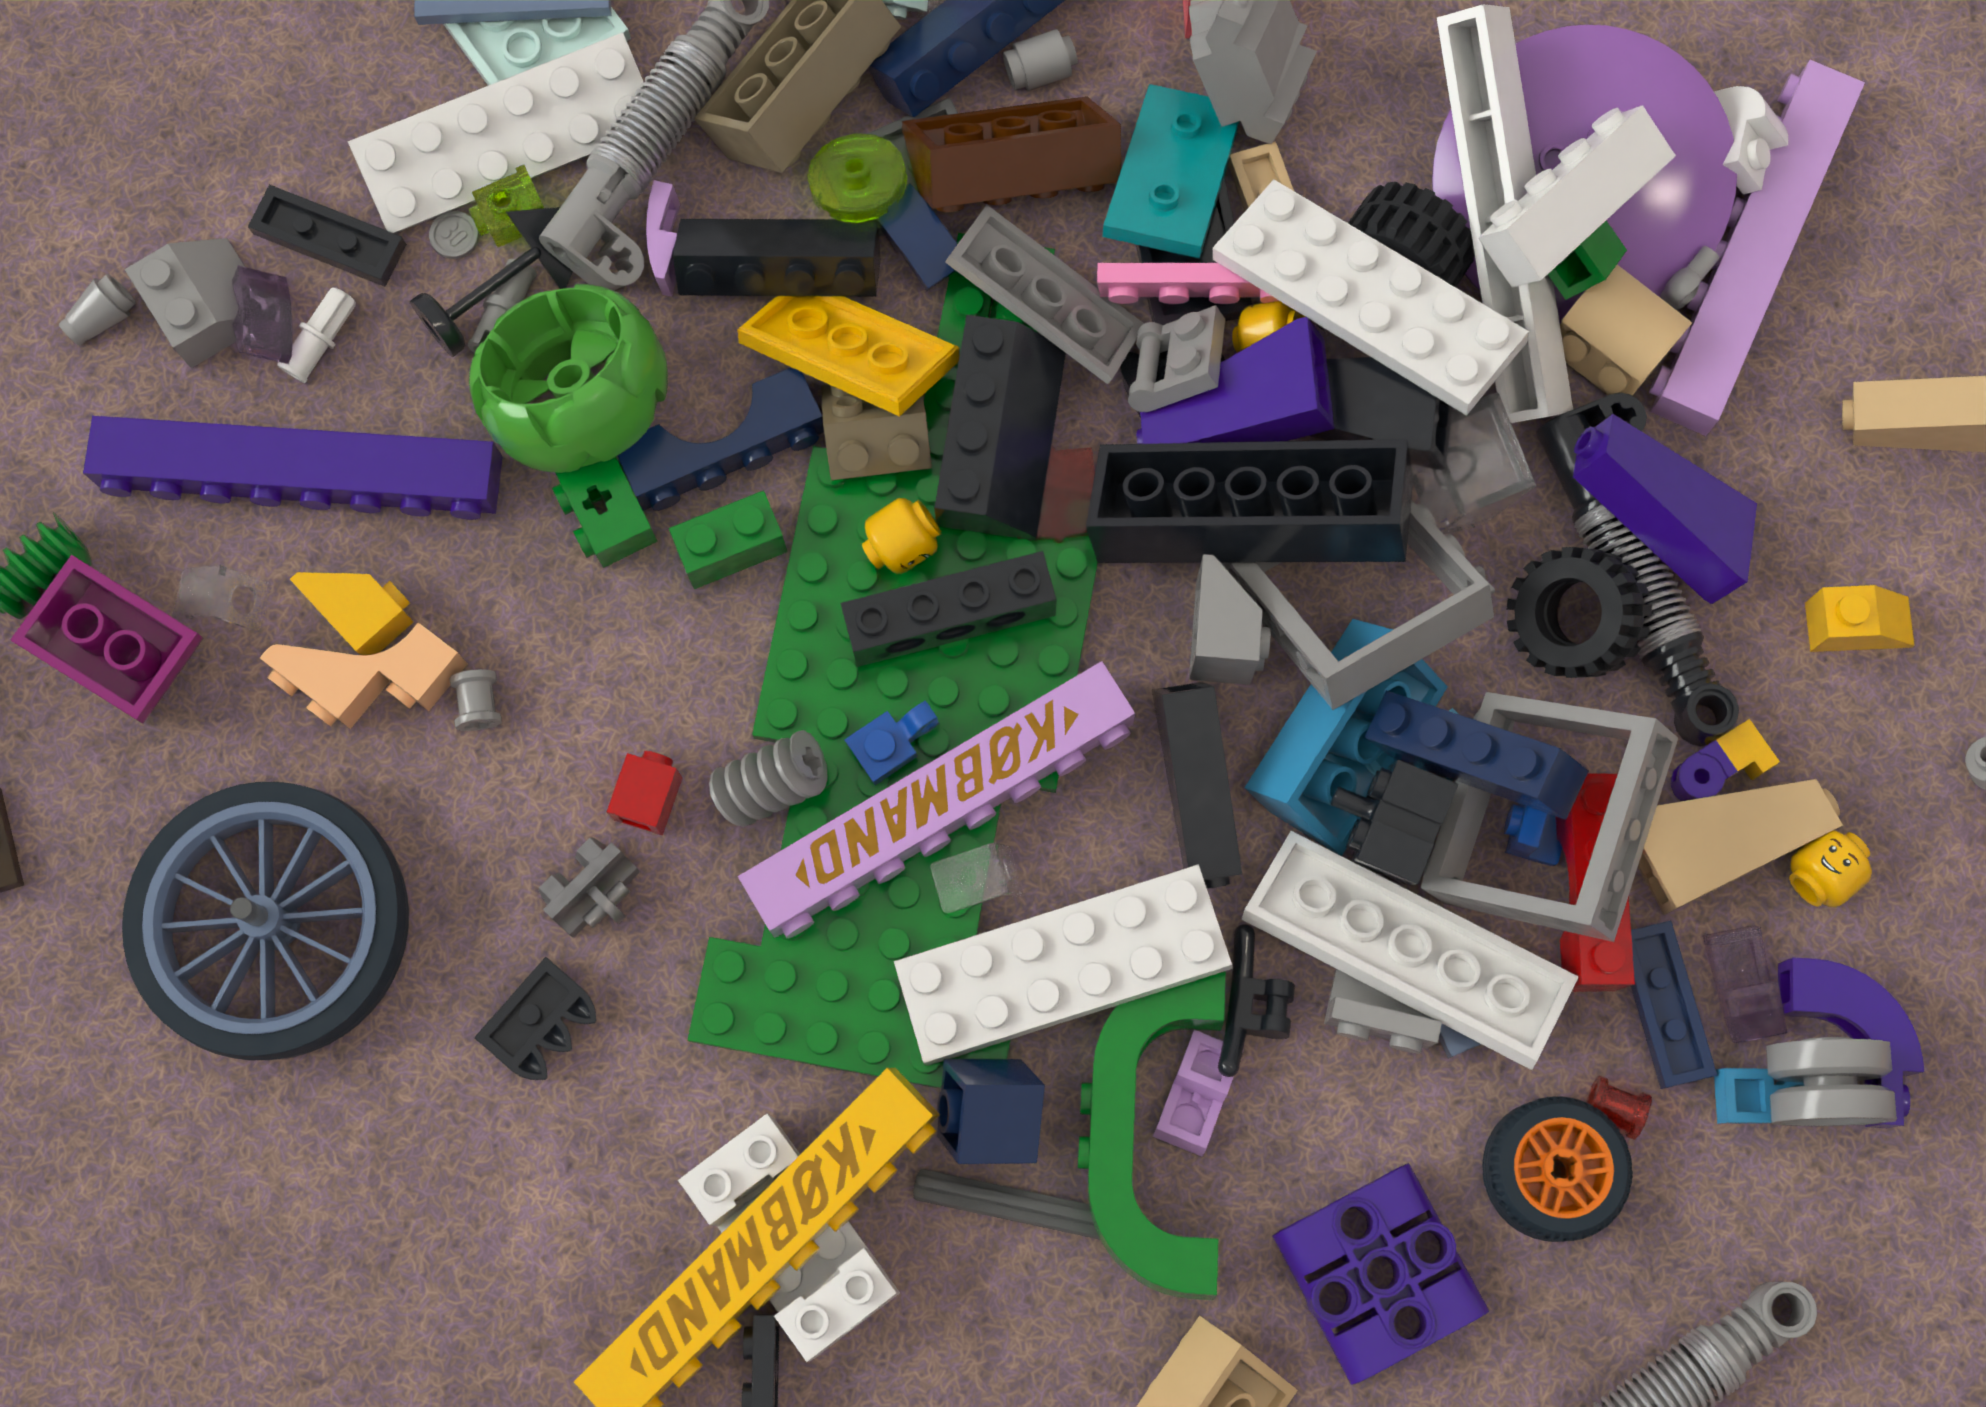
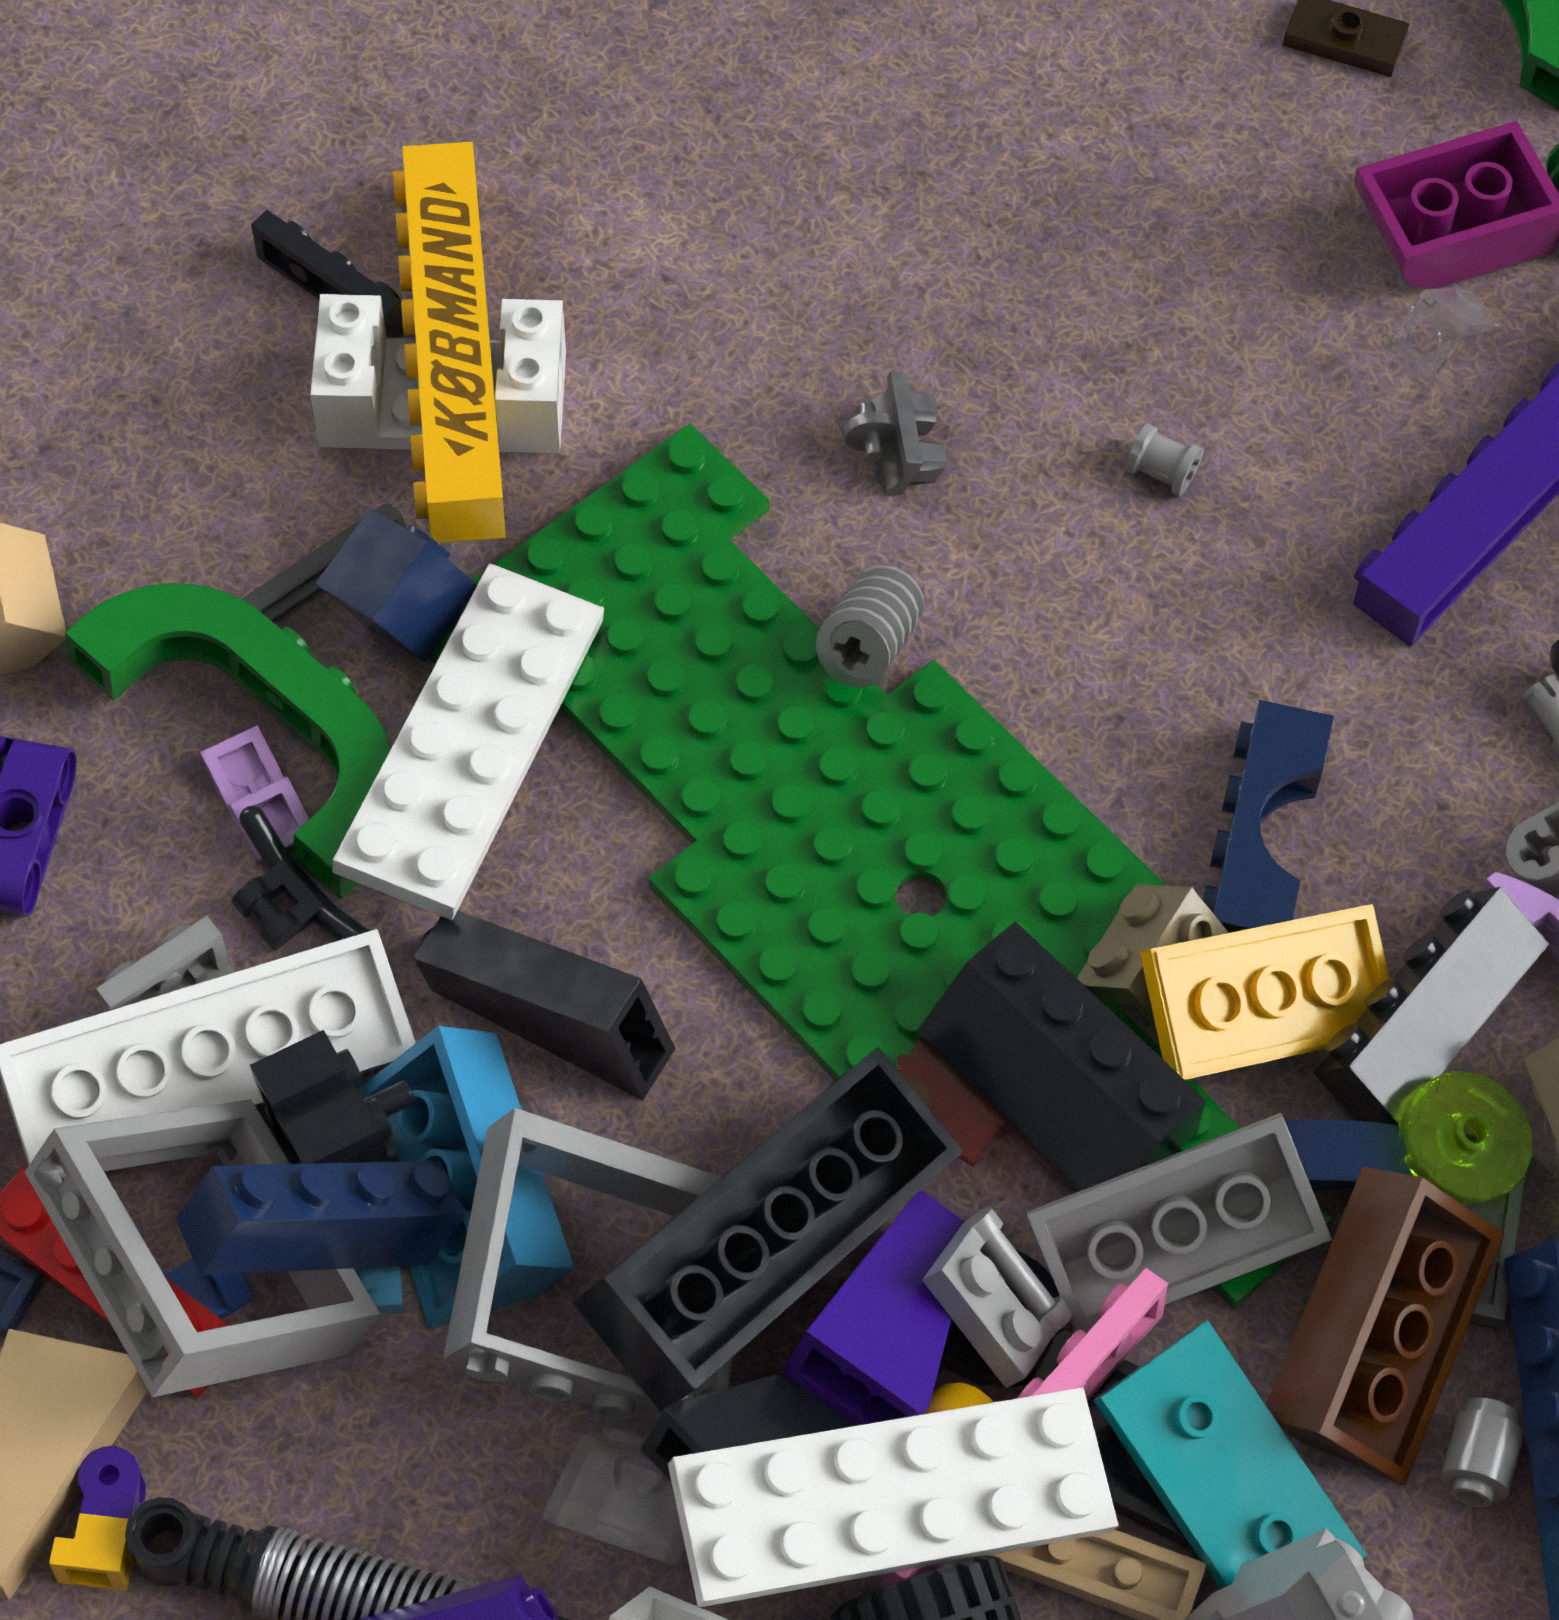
camera: 125 degrees right, 15 degrees down
wheel [122,782,409,1060] -> none
light nougat arch [260,623,468,729] -> none
yellow slope [290,572,414,656] -> none
bright green wheel [469,284,668,473] -> none
black plate [474,957,596,1080] -> none
green brick [552,457,658,568] -> none
red brick [606,751,683,836] -> none
green brick [668,490,788,589] -> none
lavender brick [738,661,1135,938] -> none
black brick [841,551,1057,667] -> none
blue plate [845,700,940,785] -> none
yellow head [862,498,941,574] -> none
clear bracket [930,842,1025,913] -> none
light grey slope [1189,554,1271,685] -> none
black tyre [1506,547,1652,678] -> none

